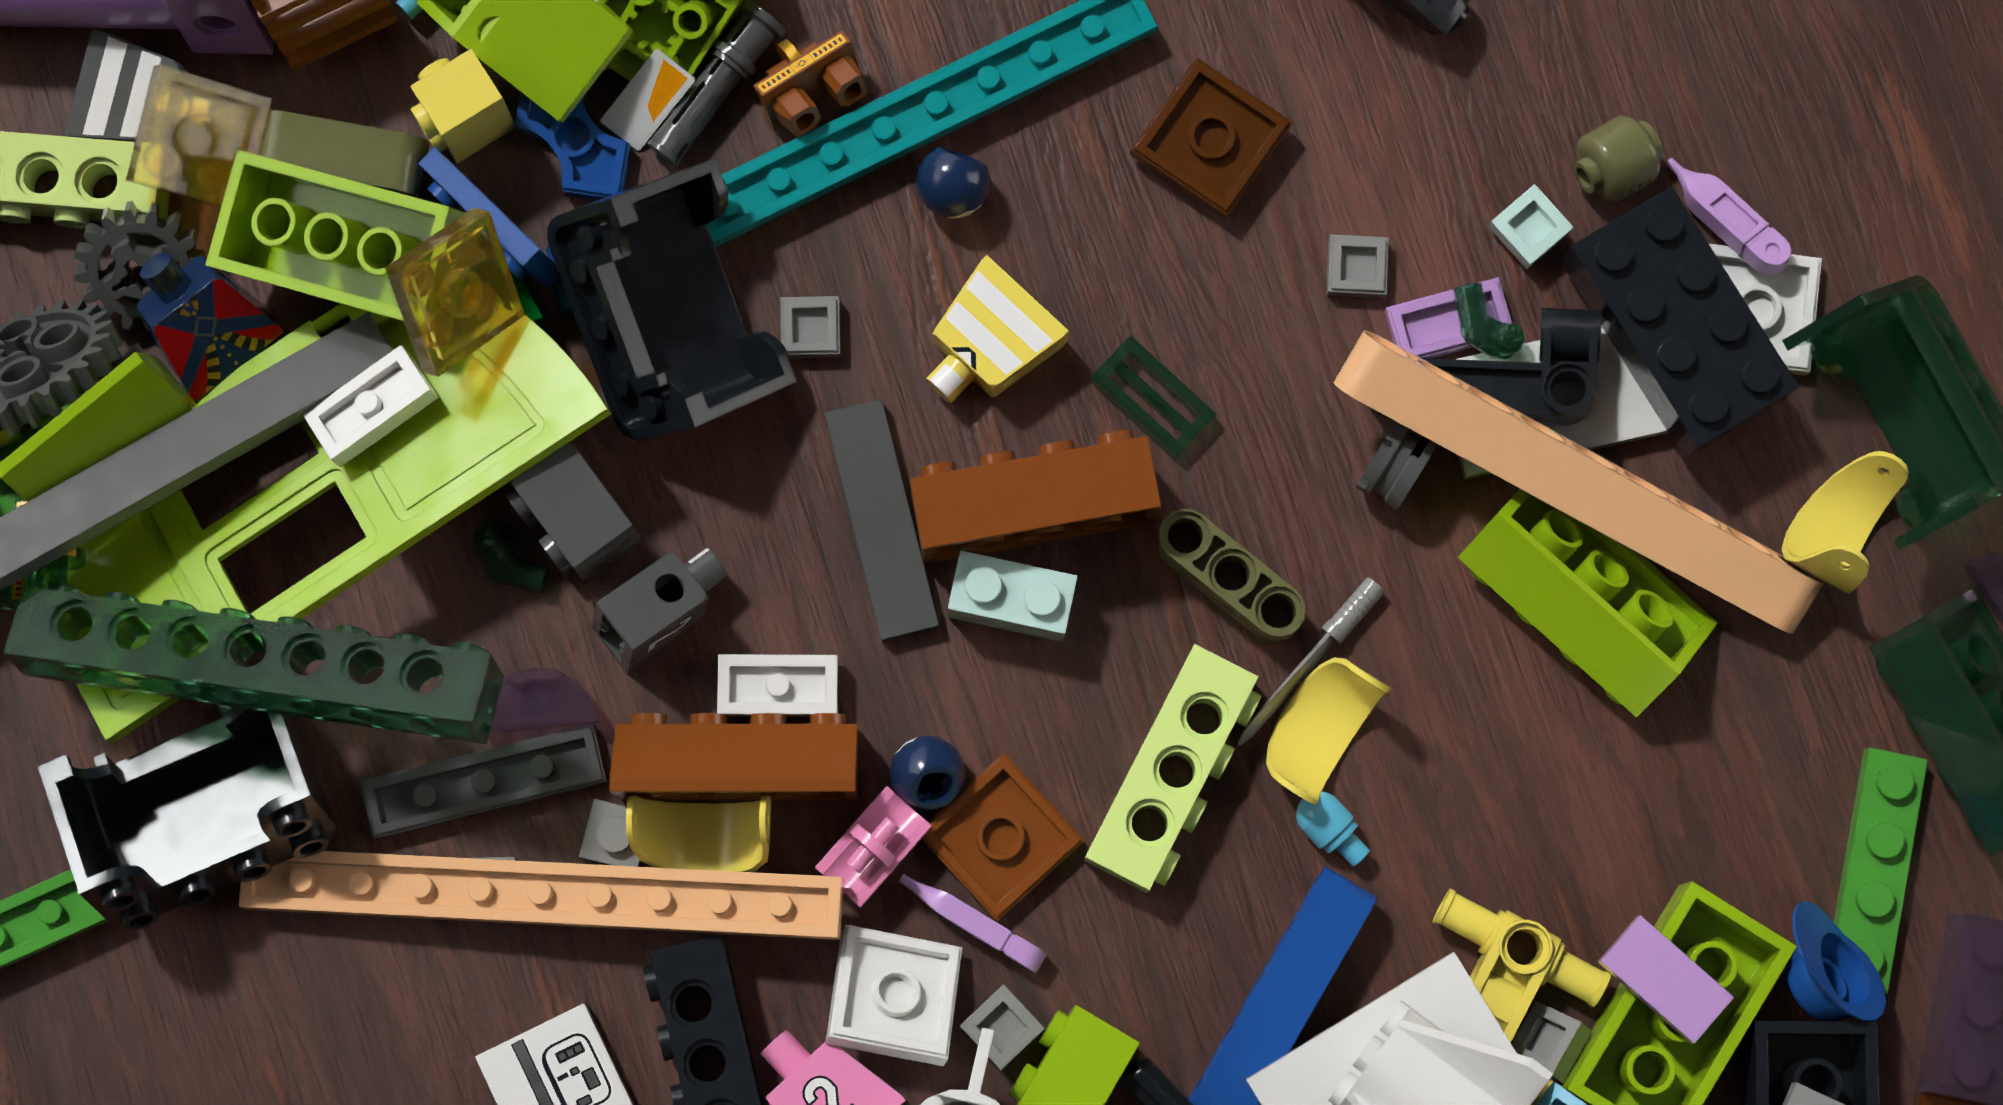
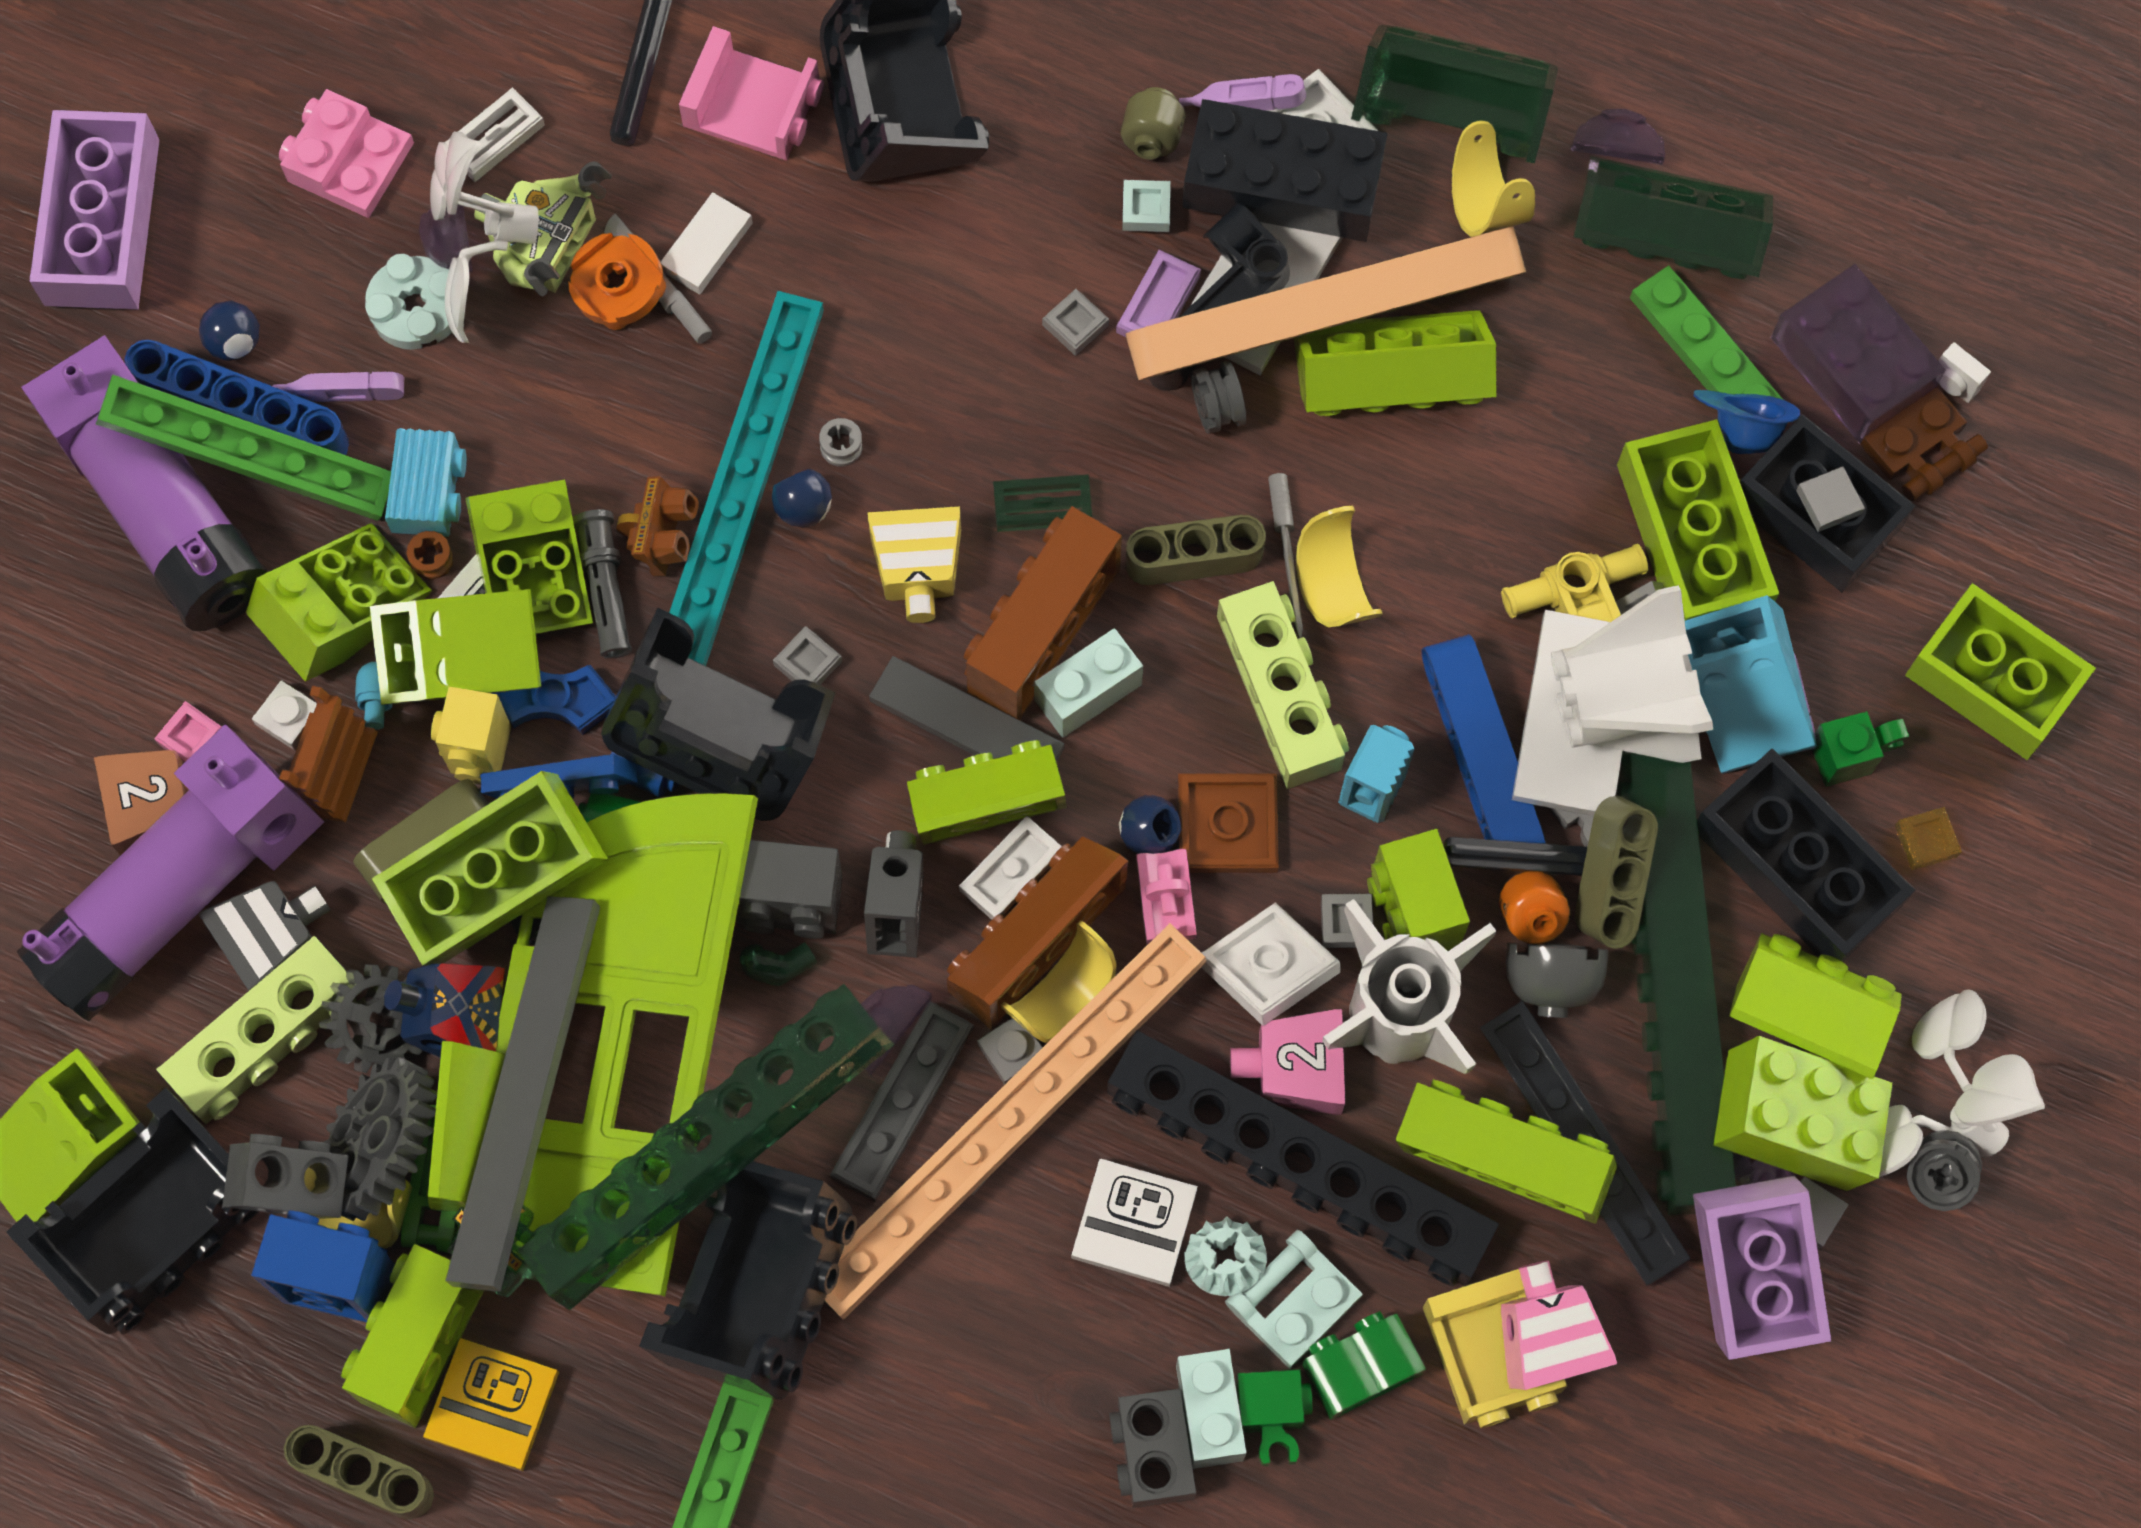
camera: 45 degrees left, 10 degrees down
clear yellow plate [126,65,272,208] -> none
white plate [303,345,439,467] -> none
clear yellow plate [385,208,525,377] -> none
white sticker [601,49,695,151] -> none
lavender piece [898,873,1047,973] -> none
reddish brown plate [1130,57,1293,220] -> none
medium azure cylinder [1296,791,1370,867] -> none
clear green arm [1453,283,1525,360] -> none
lavender tile [1598,915,1734,1044] -> none
none -> light grey bush [819,418,862,466]
none -> lime slope [907,740,1067,845]
none -> medium azure brick [1338,725,1414,823]

